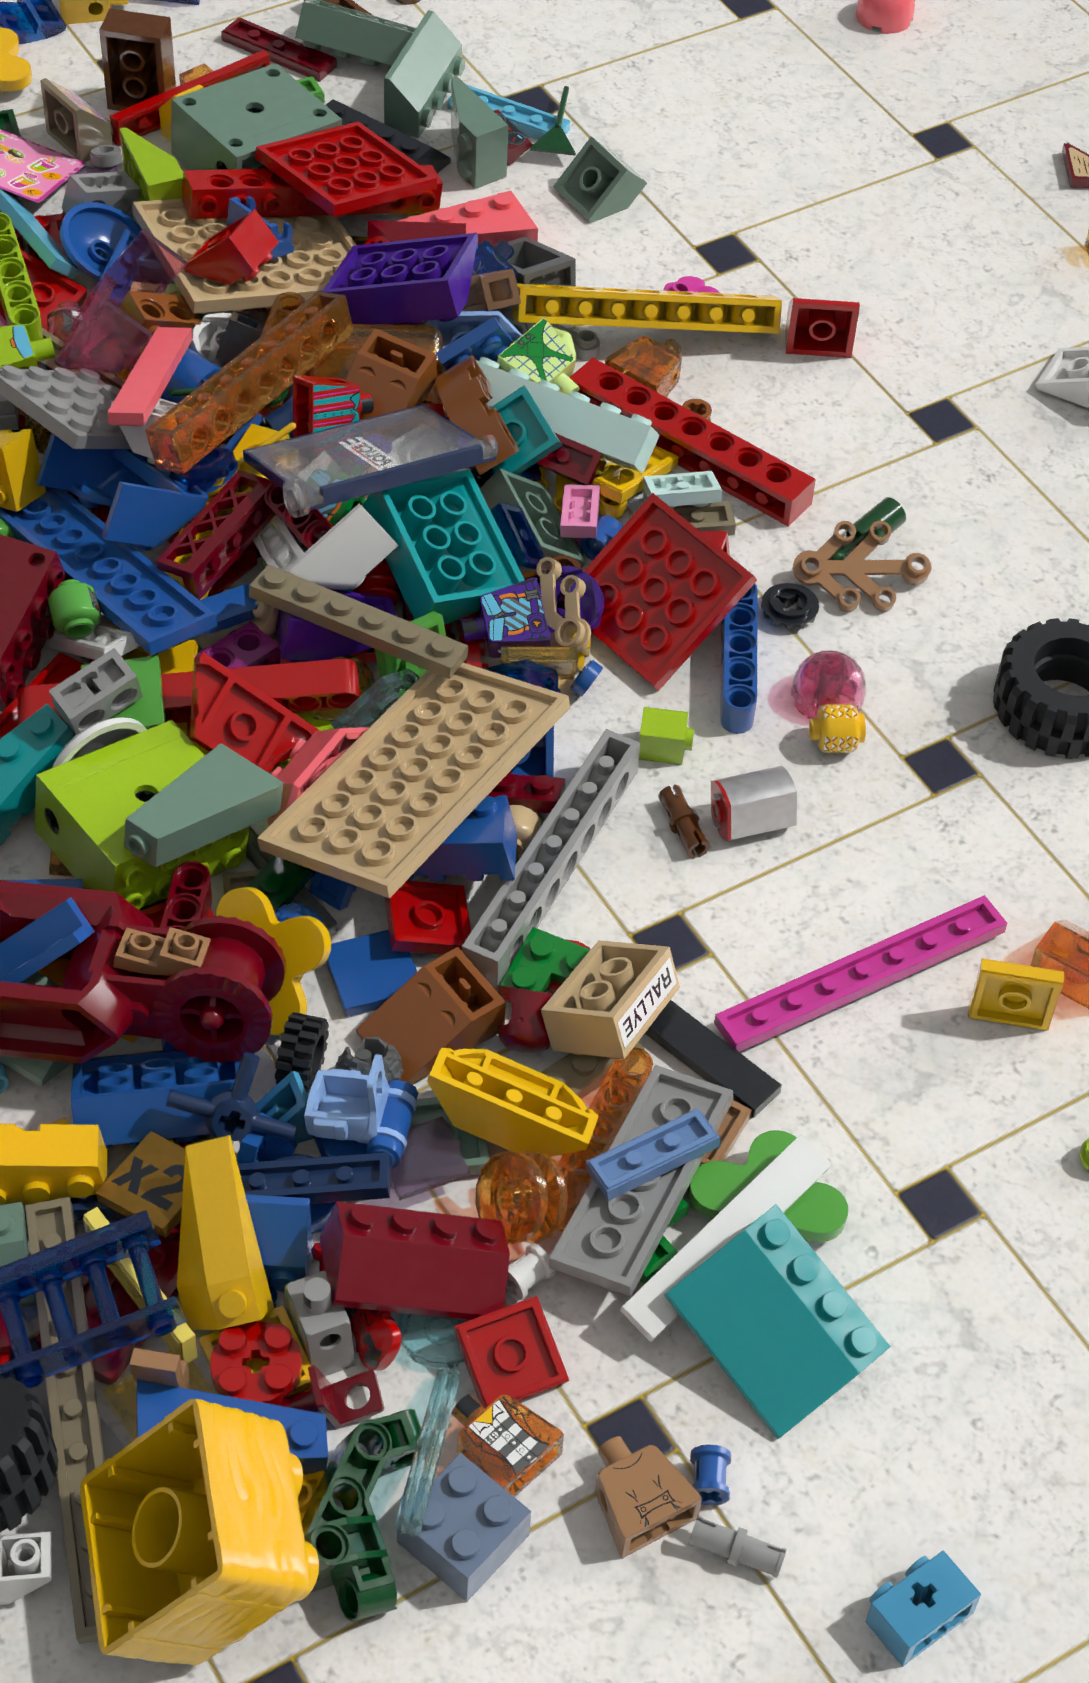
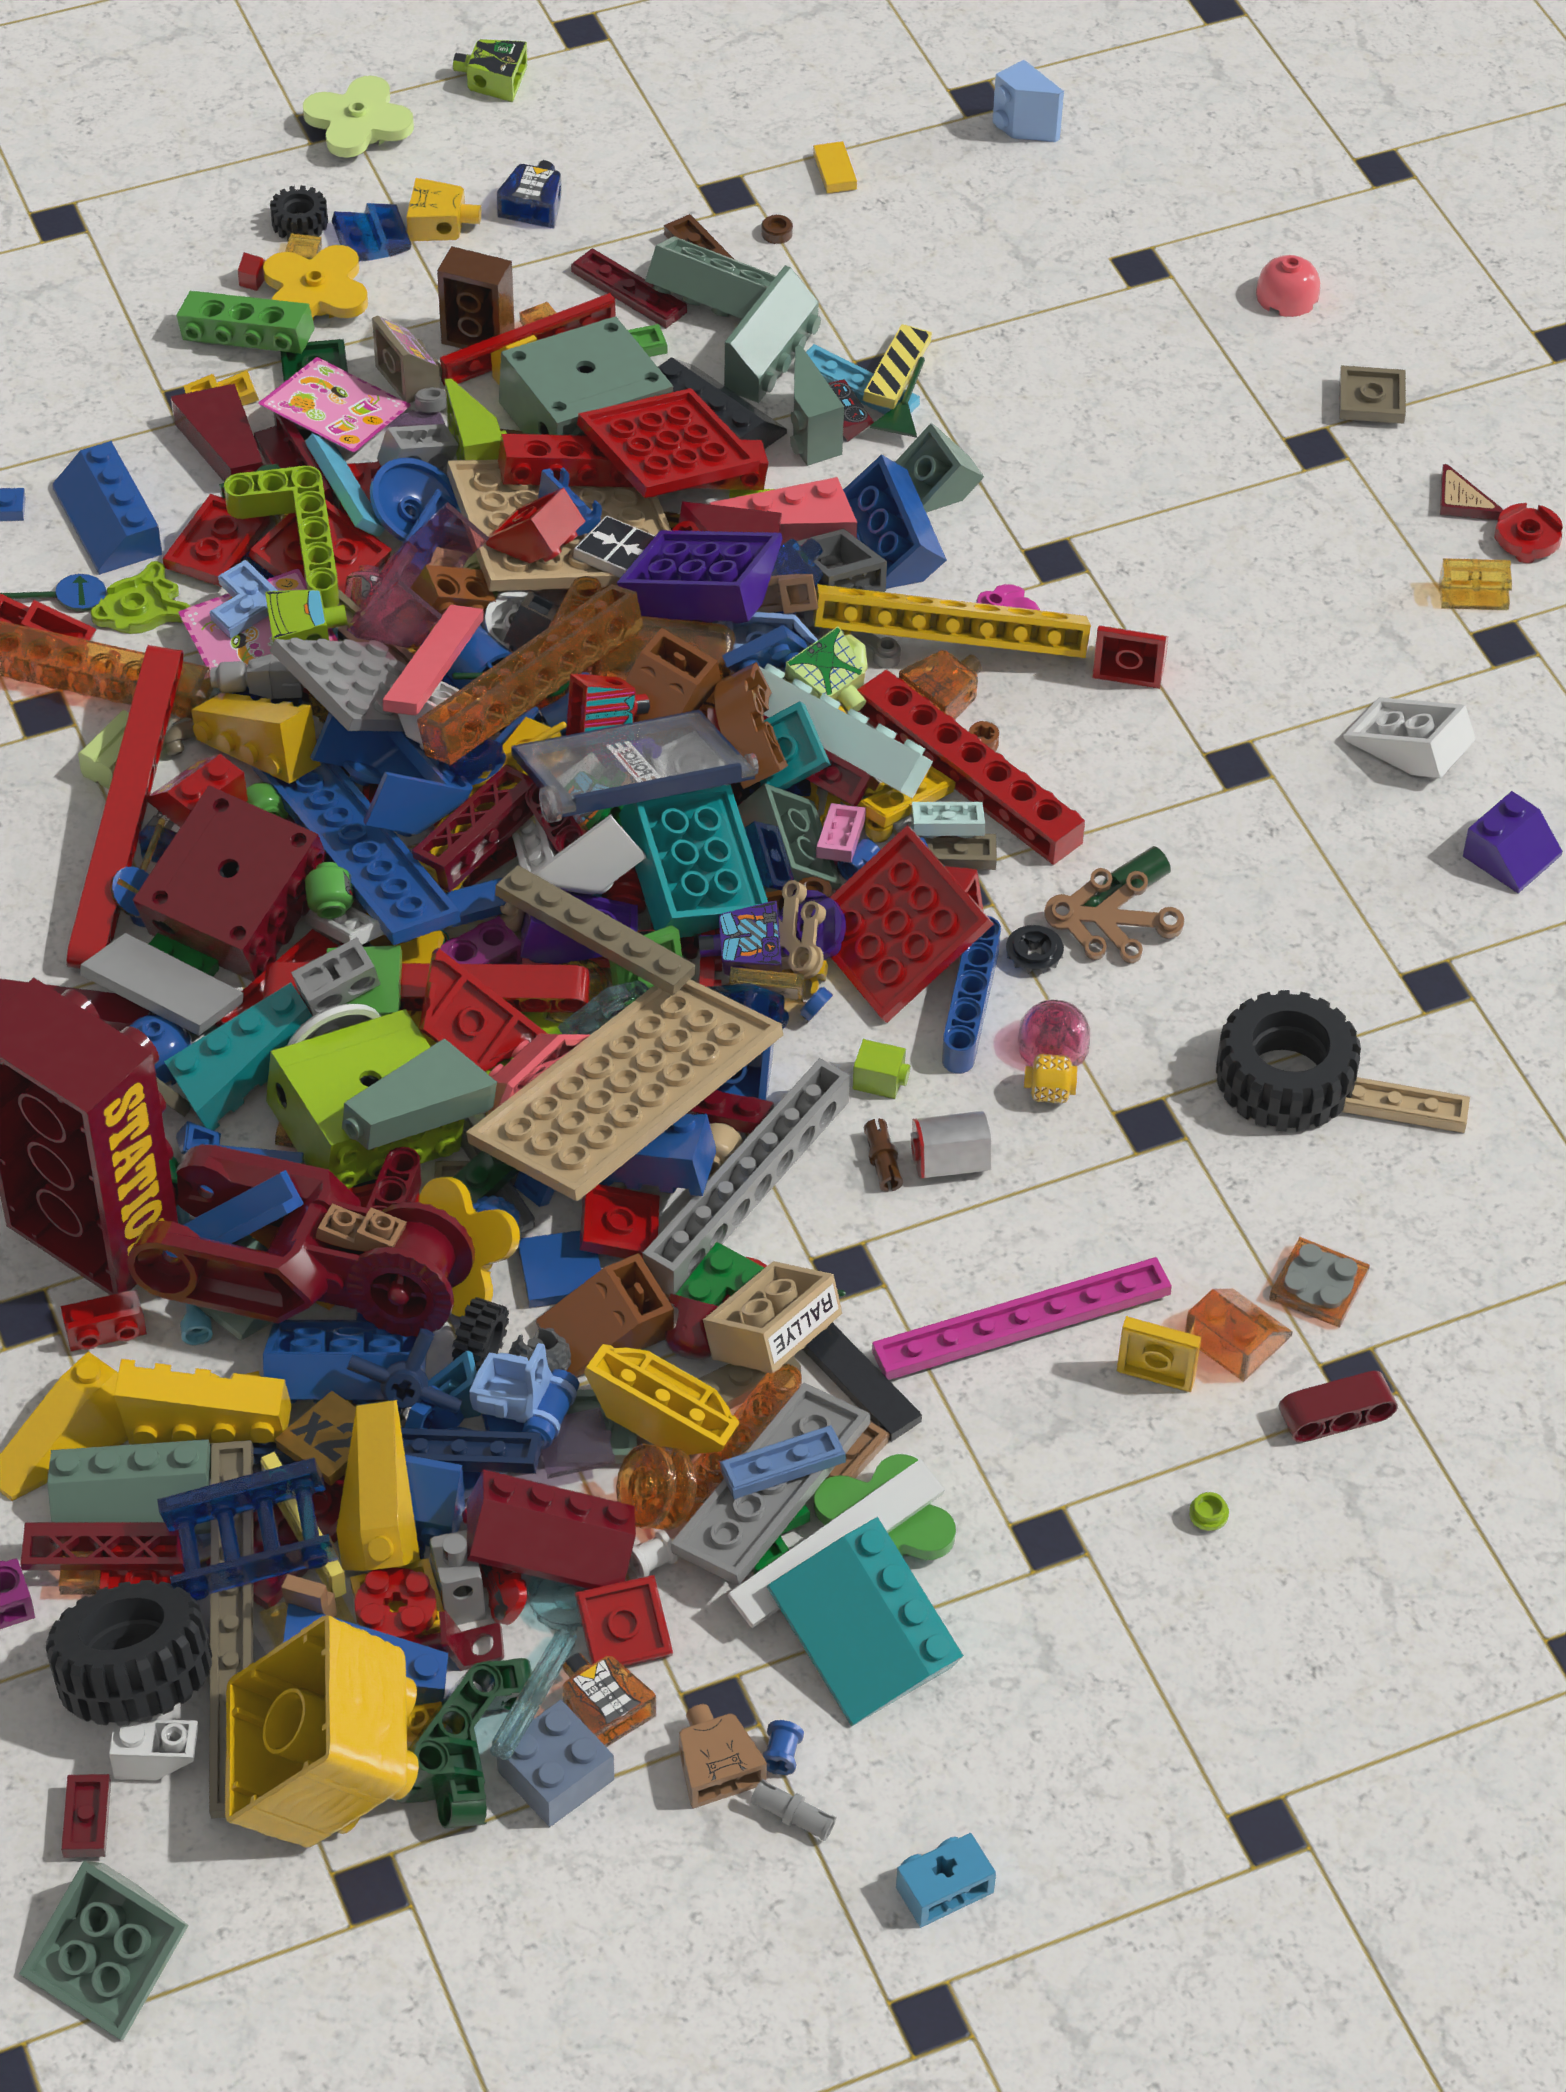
camera: 10 degrees right, 0 degrees up
none -> black tile [573,516,655,578]
none -> blue slope [843,454,947,589]
none -> light yellow tile [863,324,932,409]
none -> dark tan plate [1339,365,1406,424]

